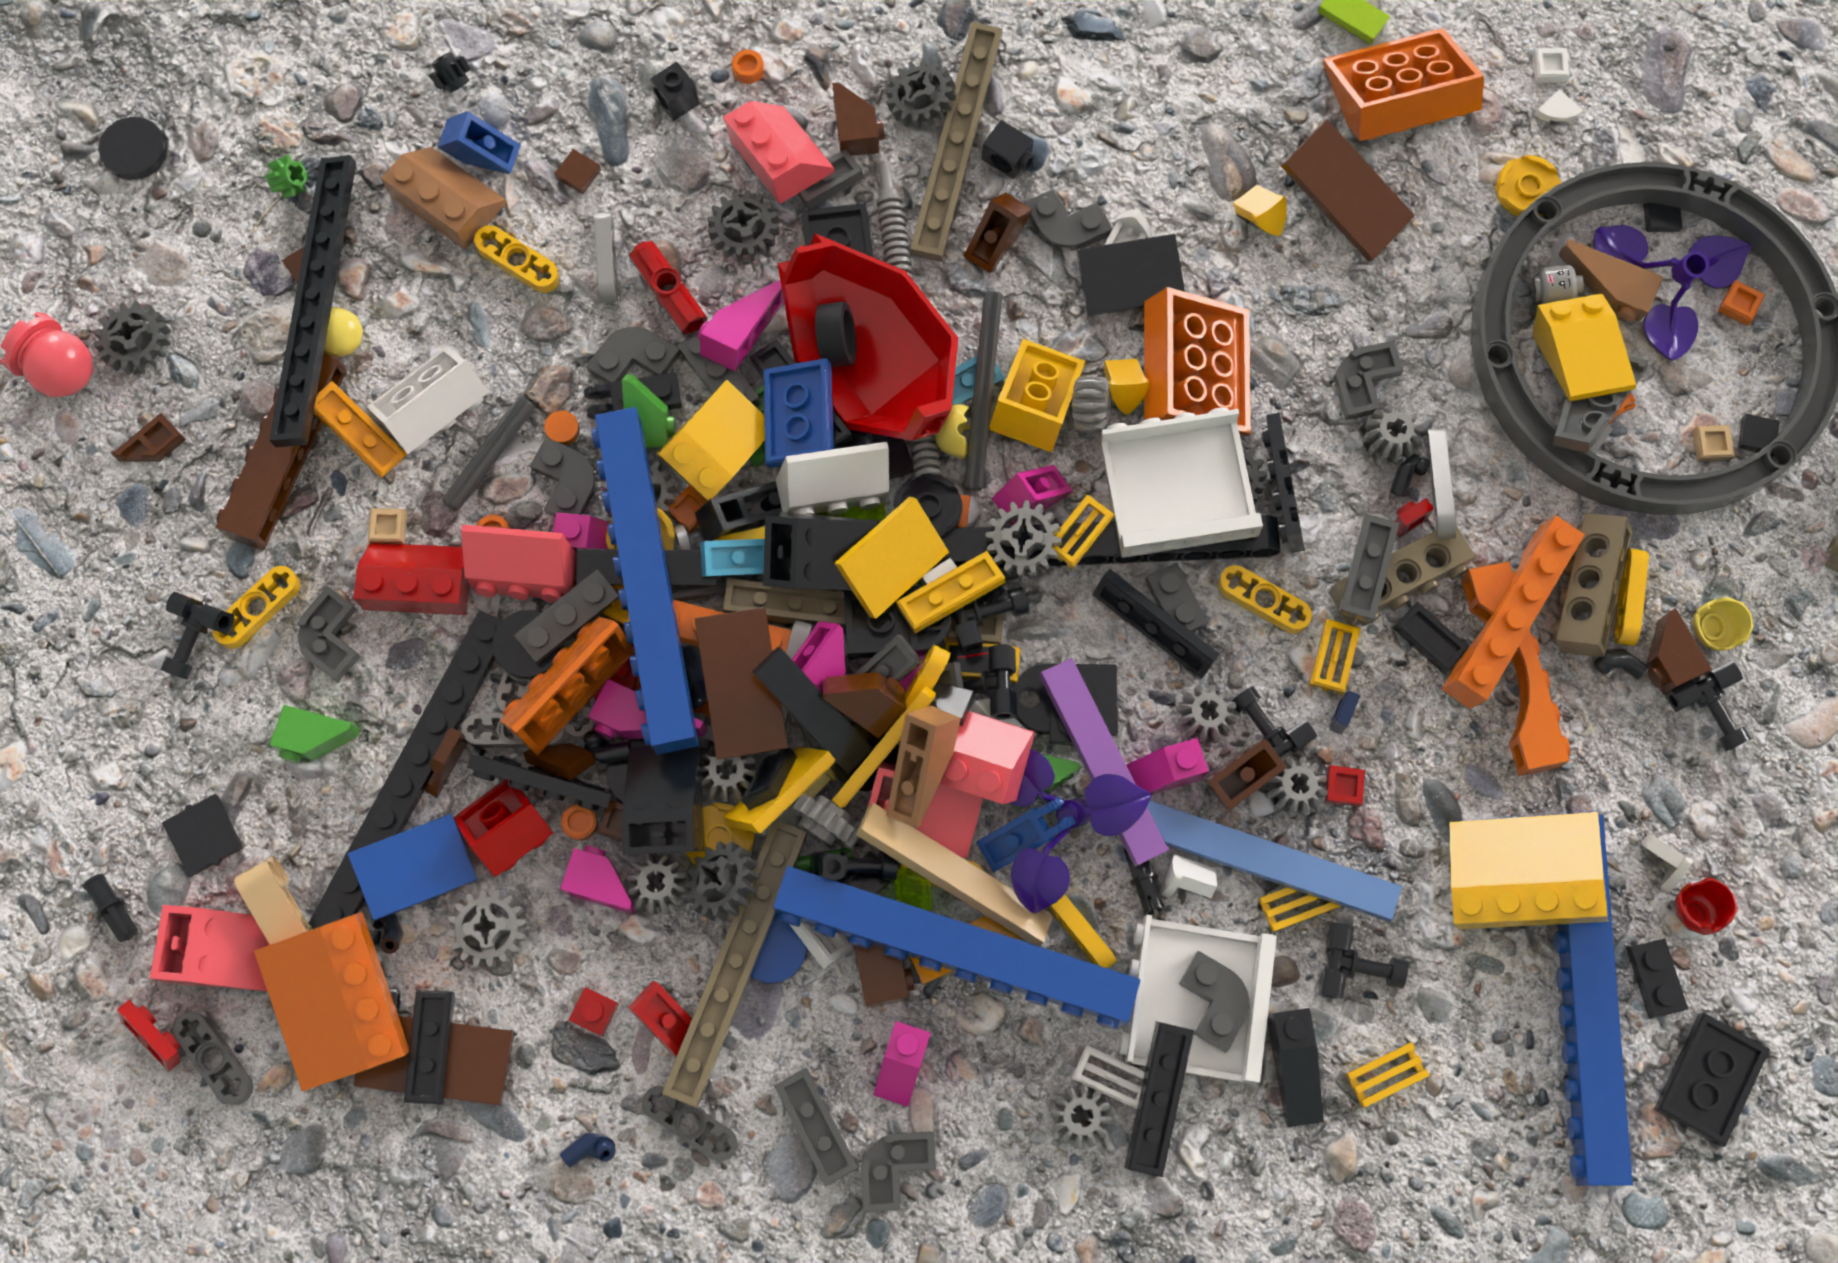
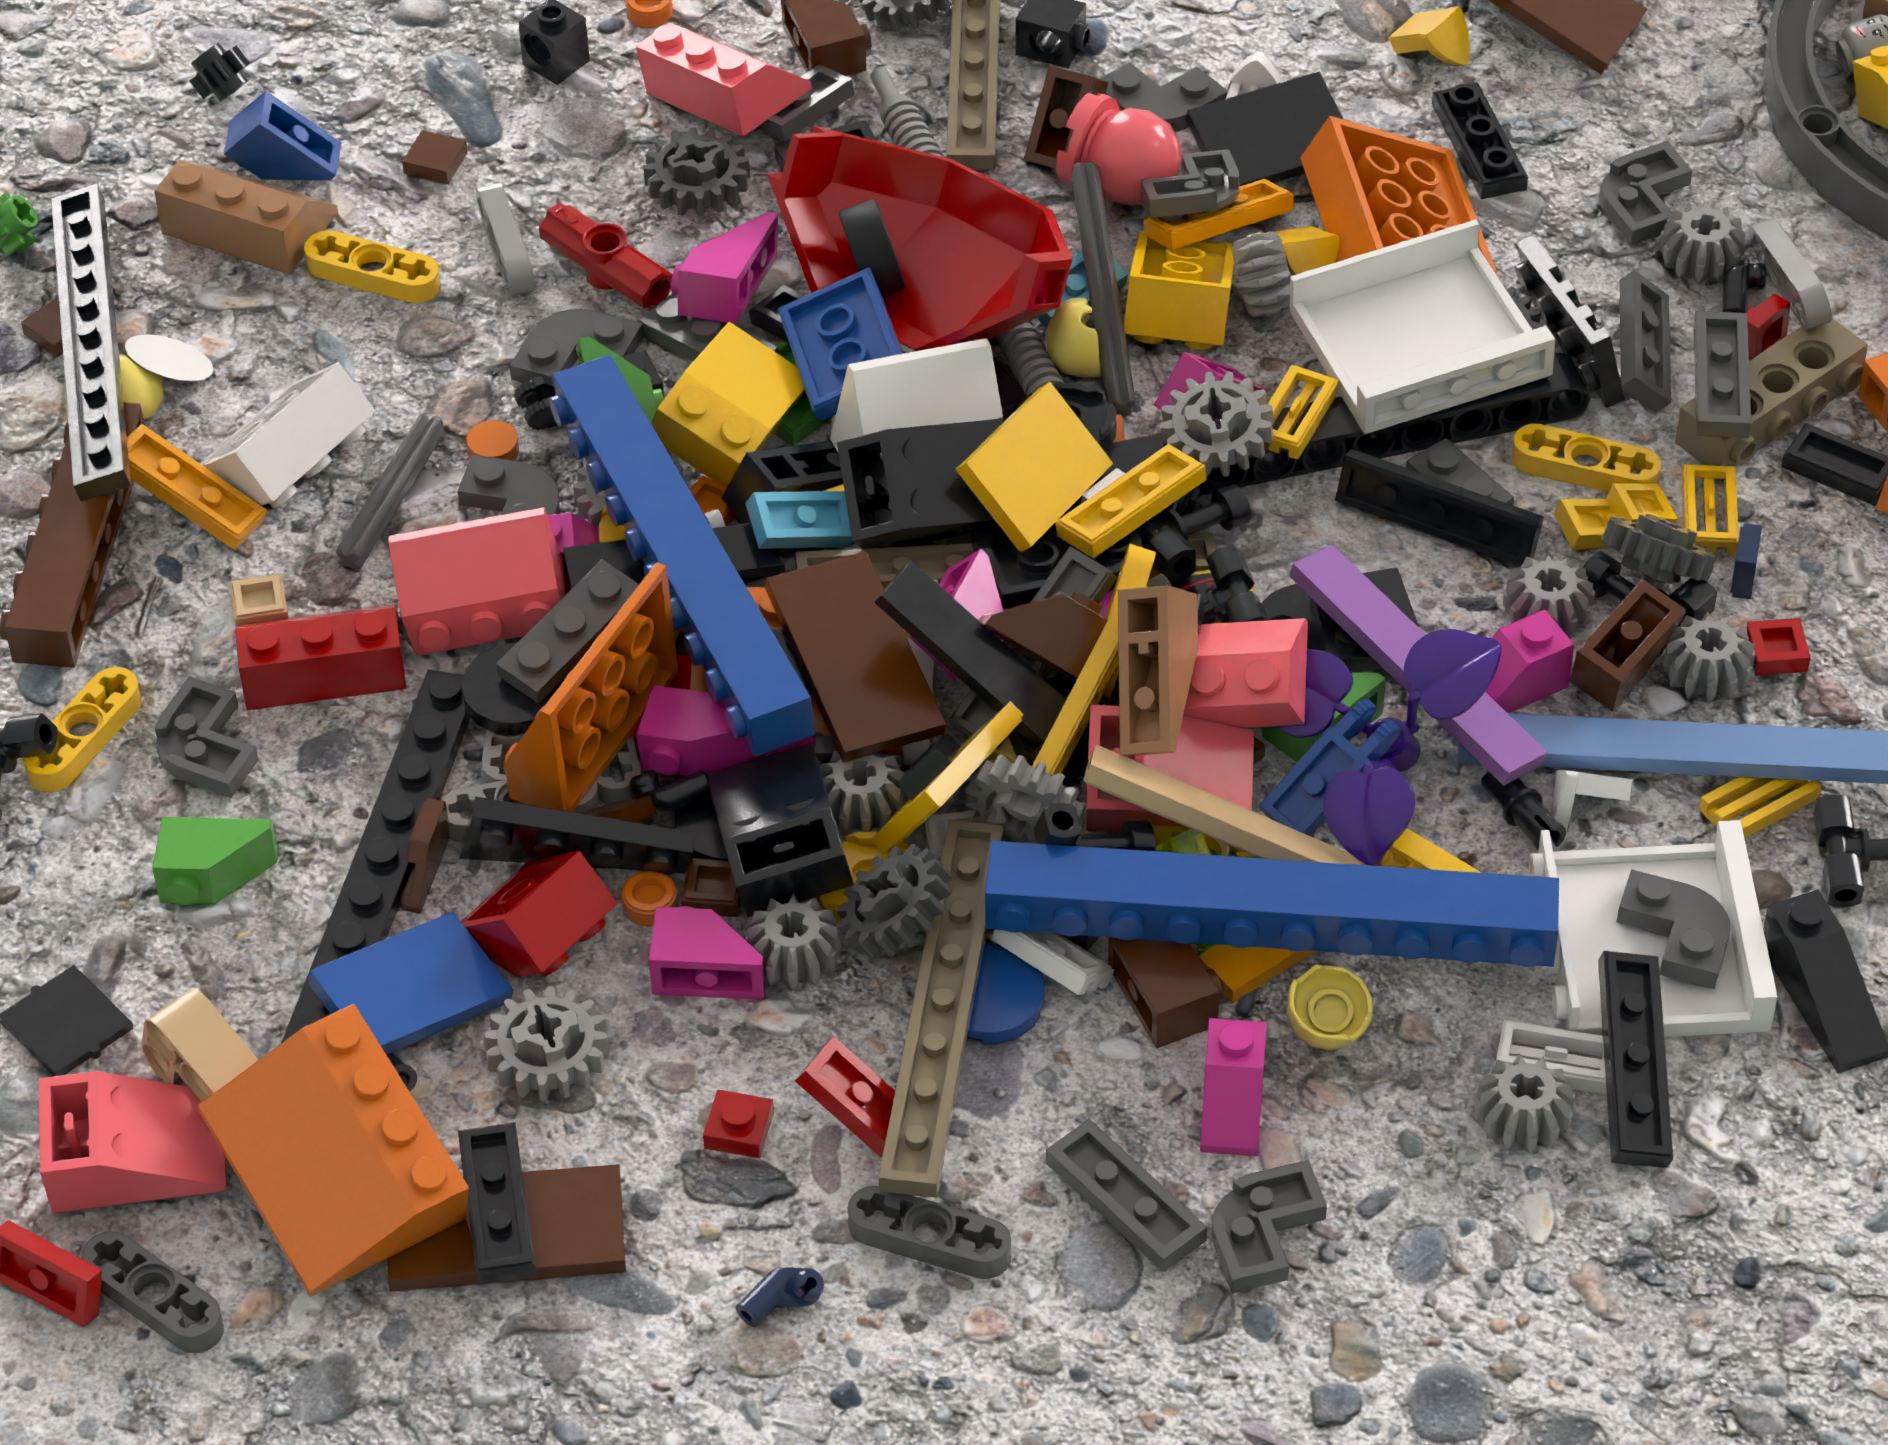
camera: 10 degrees left, 25 degrees down
none -> white sticker [125,334,213,381]
none -> coral tile [1056,93,1182,205]
none -> dark grey plate [1141,149,1239,221]
none -> light orange tile [1143,179,1294,250]
none -> light yellow hair [1286,964,1373,1051]
none -> black tile [1432,83,1528,200]
none -> yellow slope [1554,483,1678,550]
none -> dark grey gear [1601,514,1718,584]
none -> dark grey plate [1619,270,1671,413]

